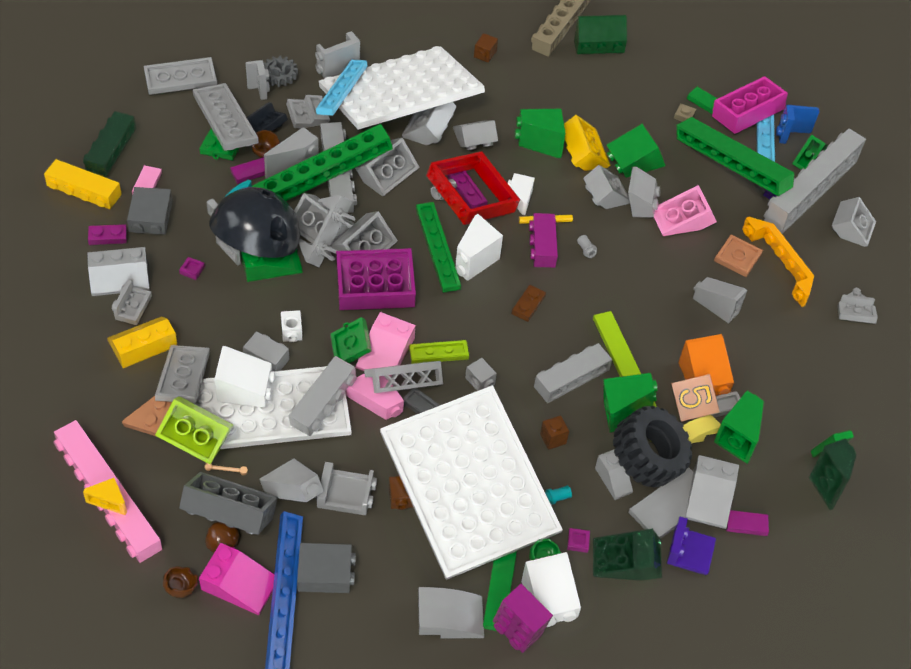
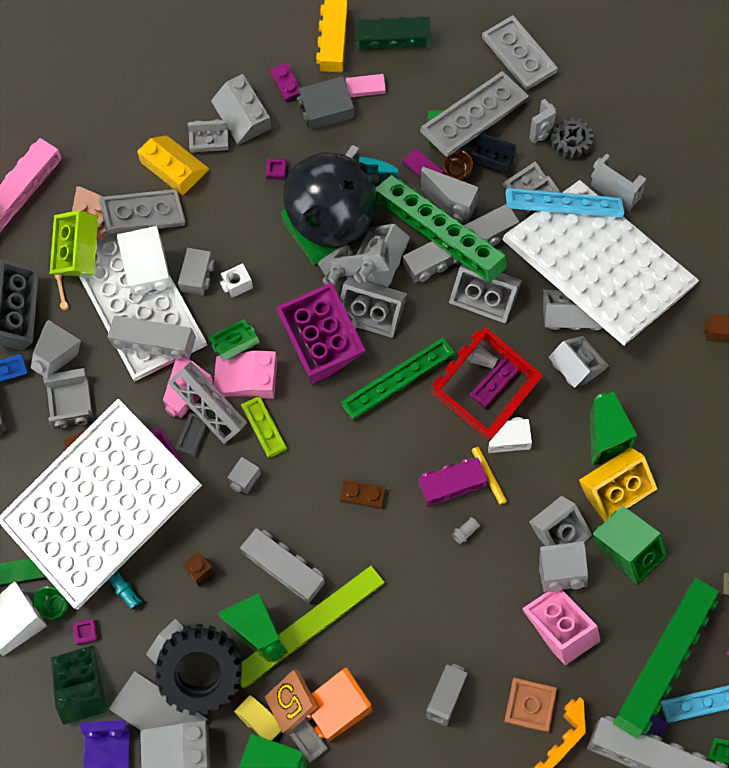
camera: 80 degrees right, 15 degrees up
white slope [455,214,503,281] -> none

